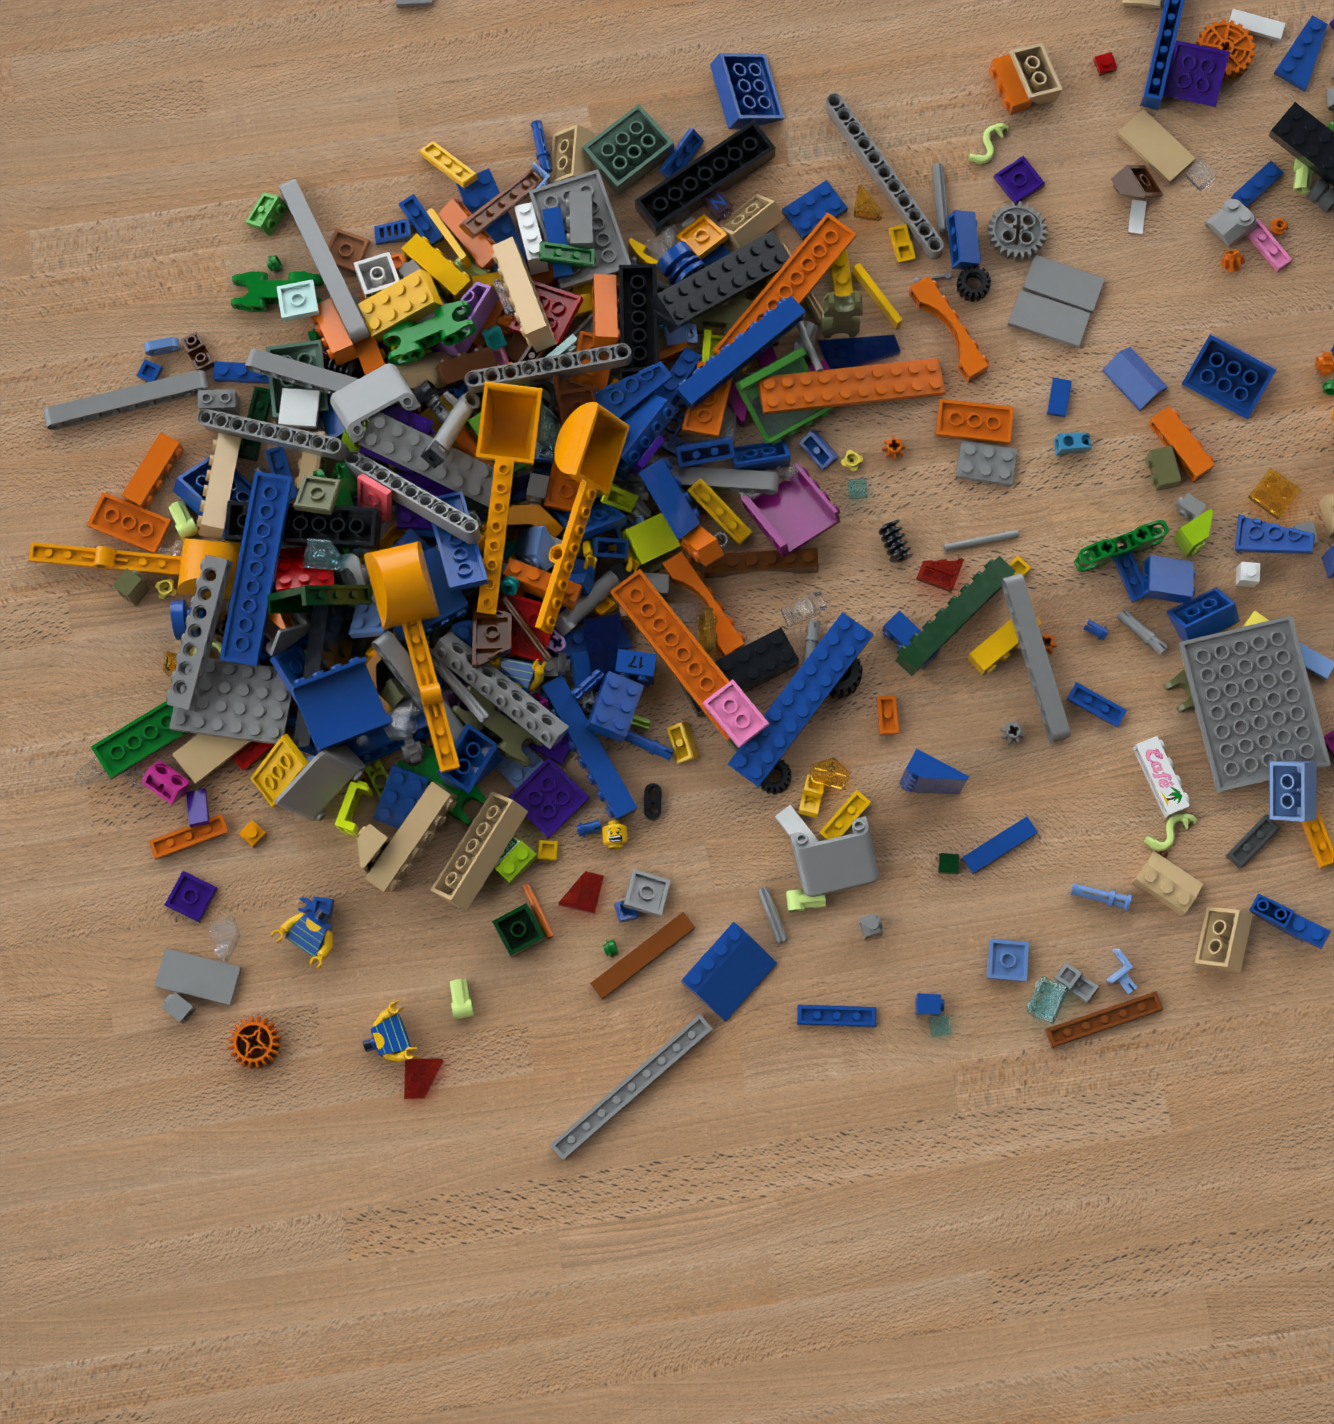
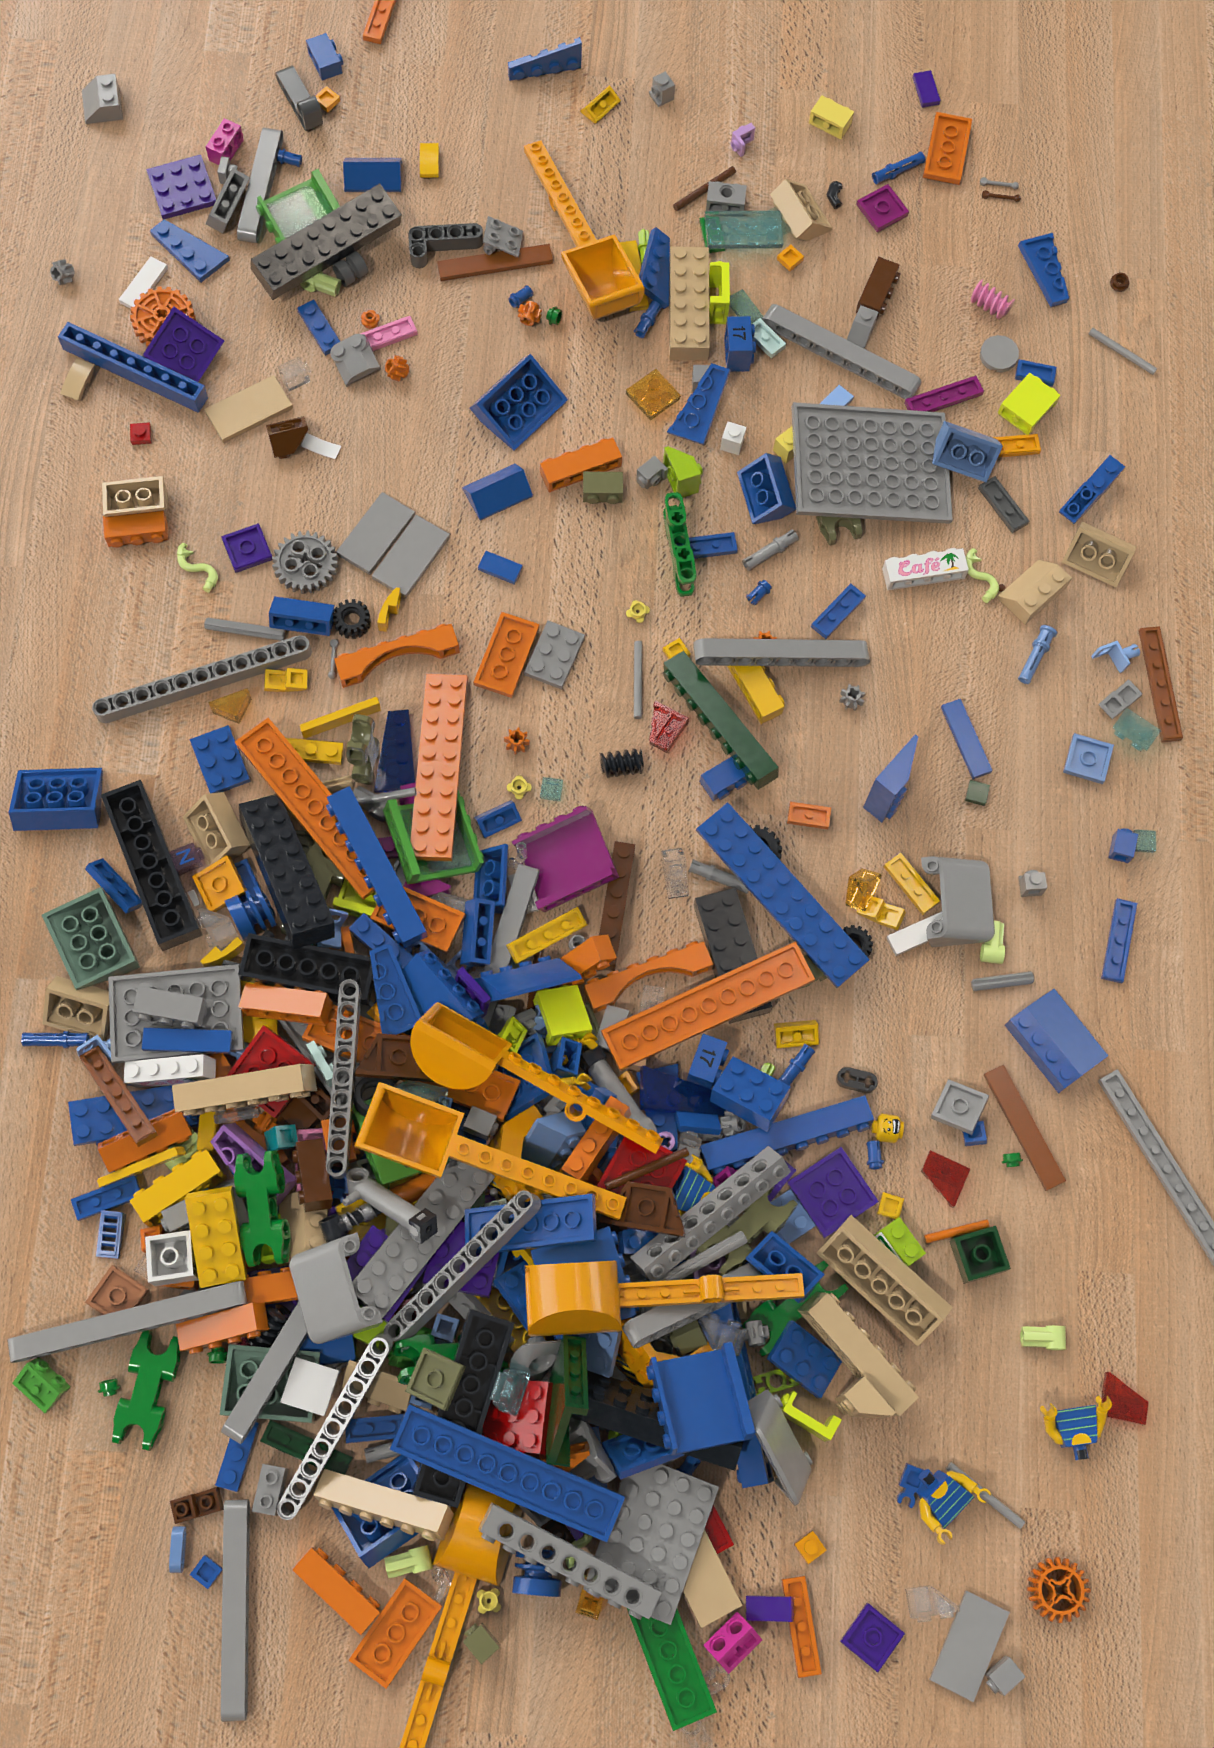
camera: 85 degrees left, 5 degrees down
yellow tile [250,734,309,808] -> none
light aqua plate [277,279,320,322] -> none
coral plate [357,473,392,522] -> none
yellow tile [419,141,478,189] -> none
teal bush [500,576,520,596] -> none
green tile [539,241,595,269] -> none
blue axle [571,669,604,700] -> none
clear yellow plate [698,608,718,654] -> none
bright pink tile [703,679,769,749] -> none
dark azure leg [1054,432,1092,456] -> none
blue brick [1142,555,1195,604] -> none
none -> yellow slope [377,587,401,632]
none -> light yellow plate [626,600,650,623]
none -> light grey bar [946,1462,1025,1529]

